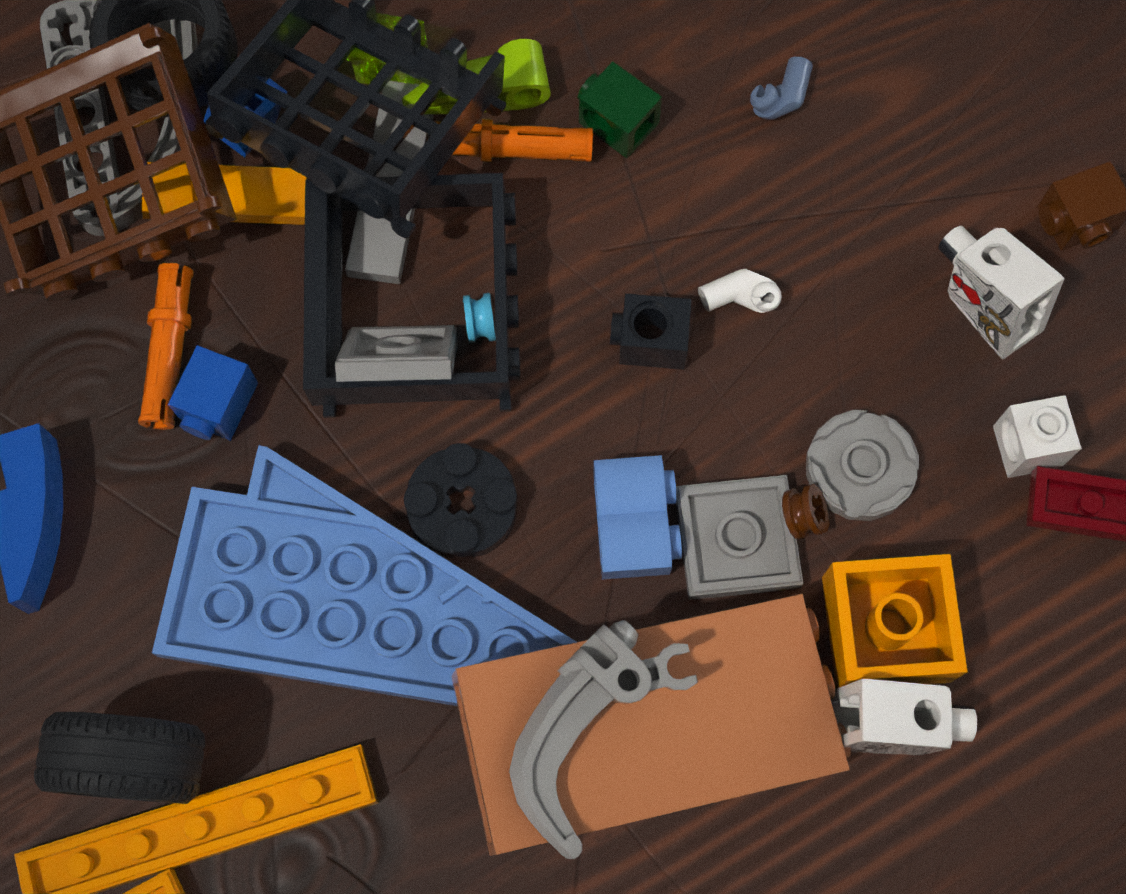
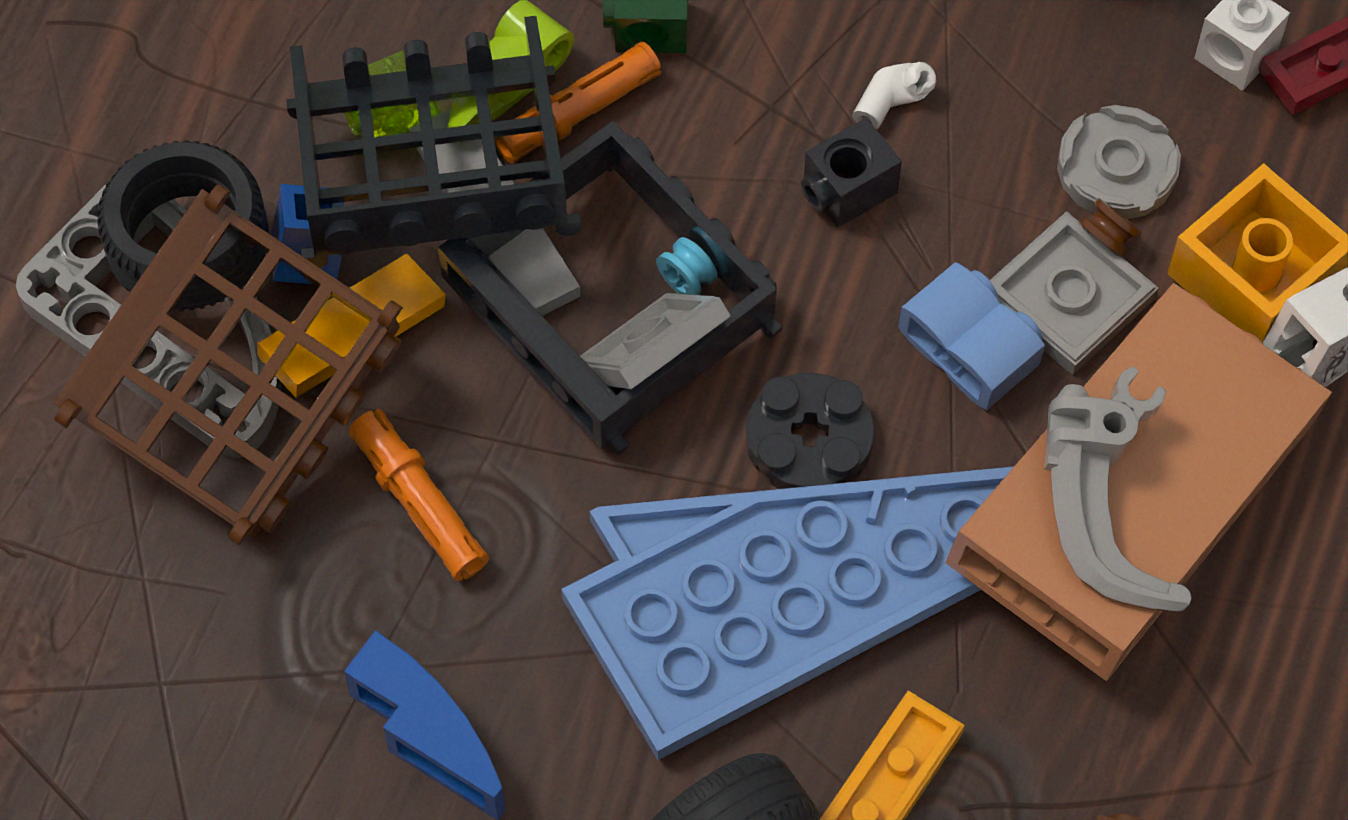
camera: 40 degrees left, 10 degrees down
blue brick [168,345,258,441] -> none

